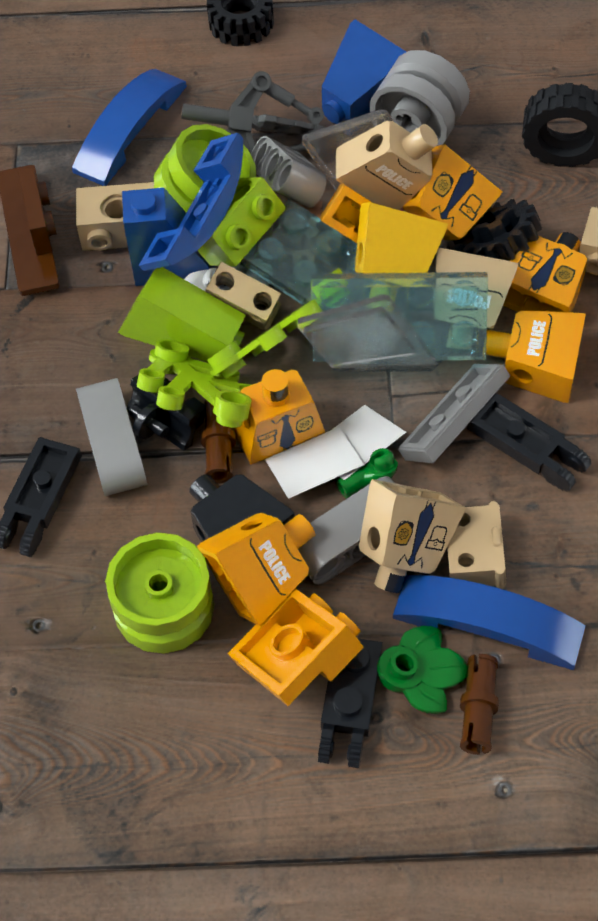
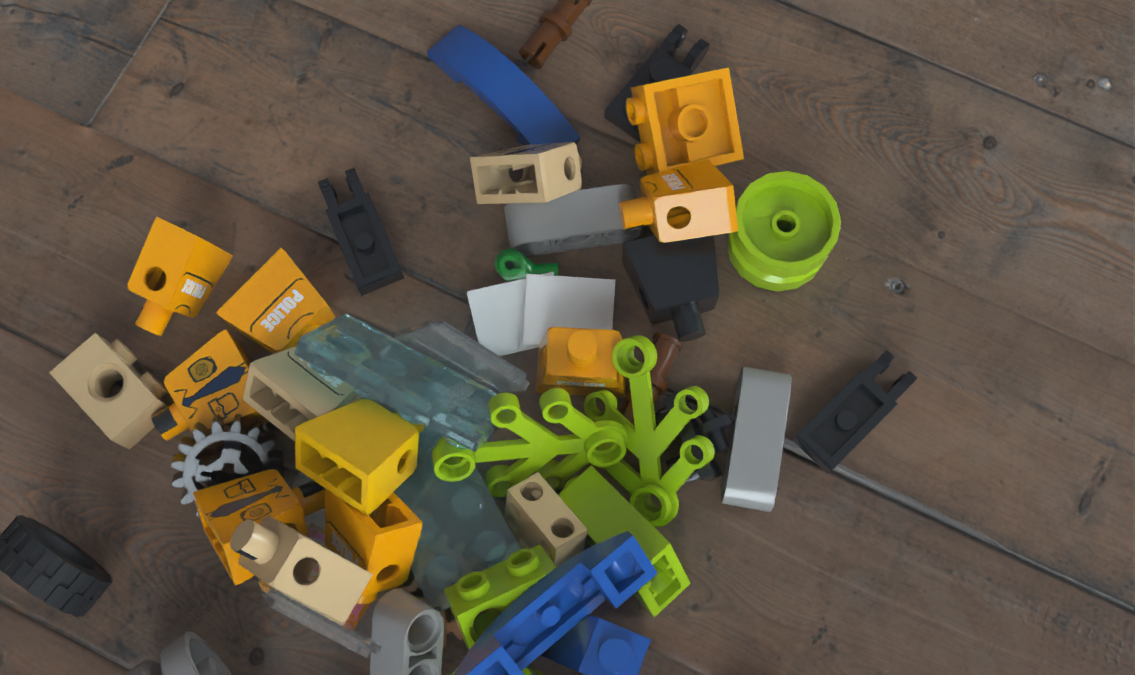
camera: 155 degrees left, 15 degrees up
green plate [377,626,468,714] -> none
light grey tile [398,364,510,463] -> none
tan piece [447,501,506,589] -> none

